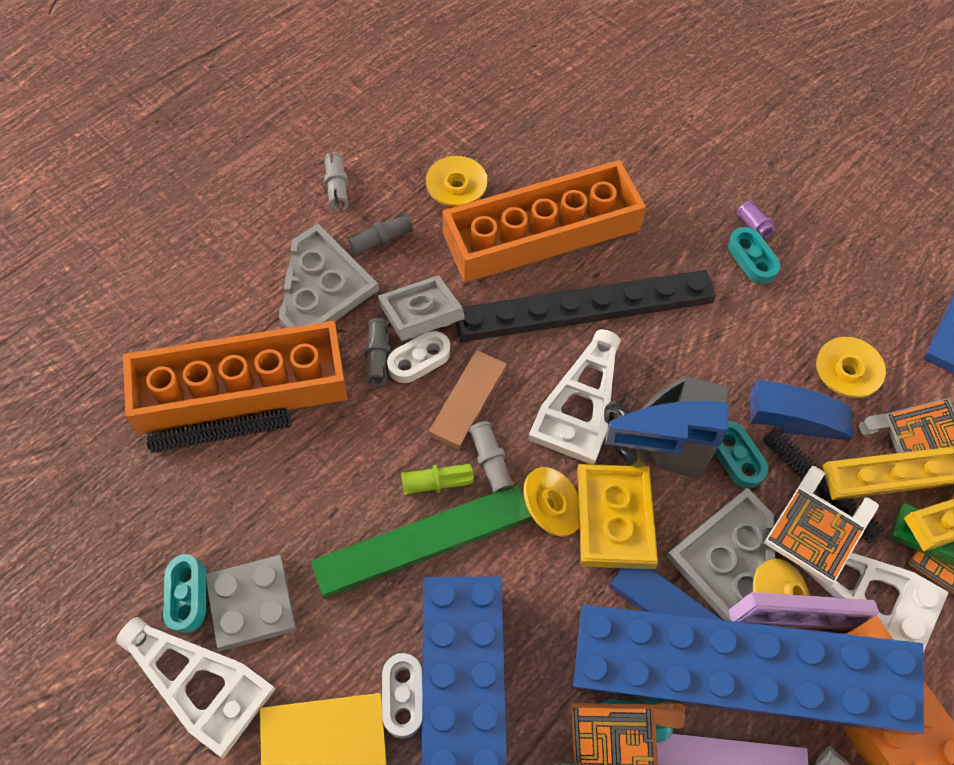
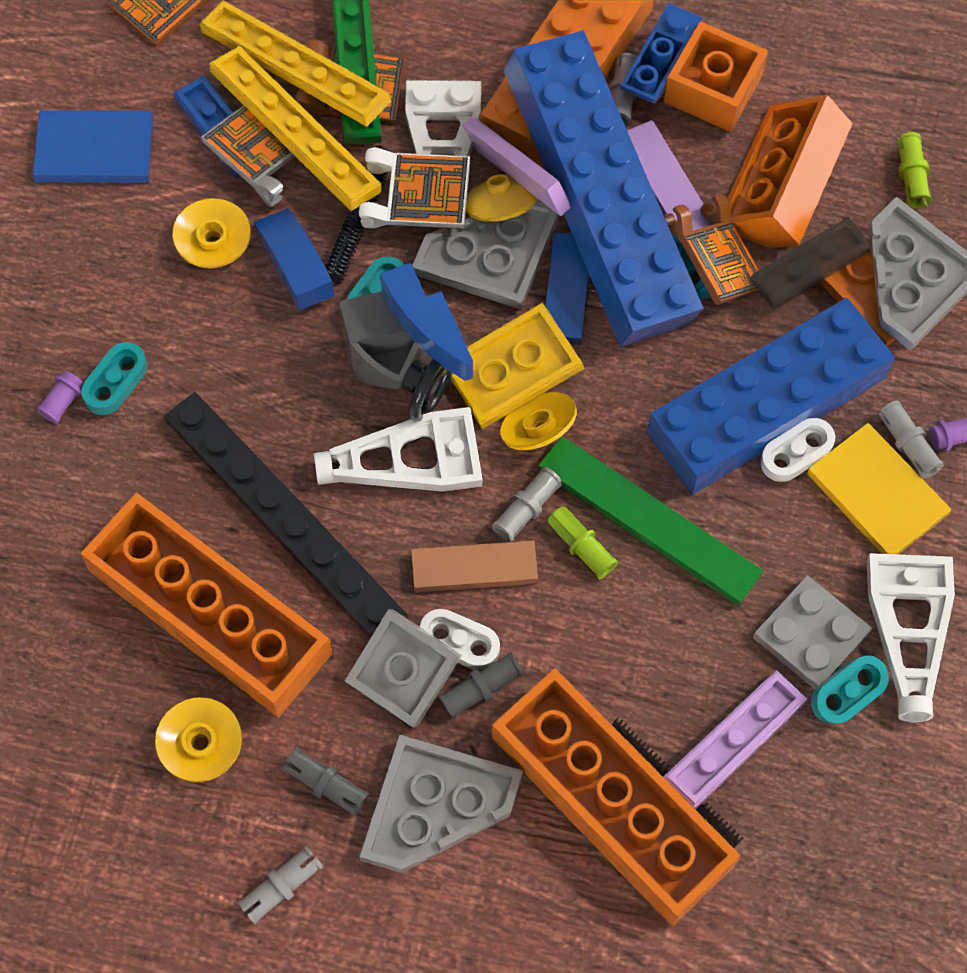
camera: 120 degrees left, 5 degrees up
none -> lavender tile [663,670,807,810]

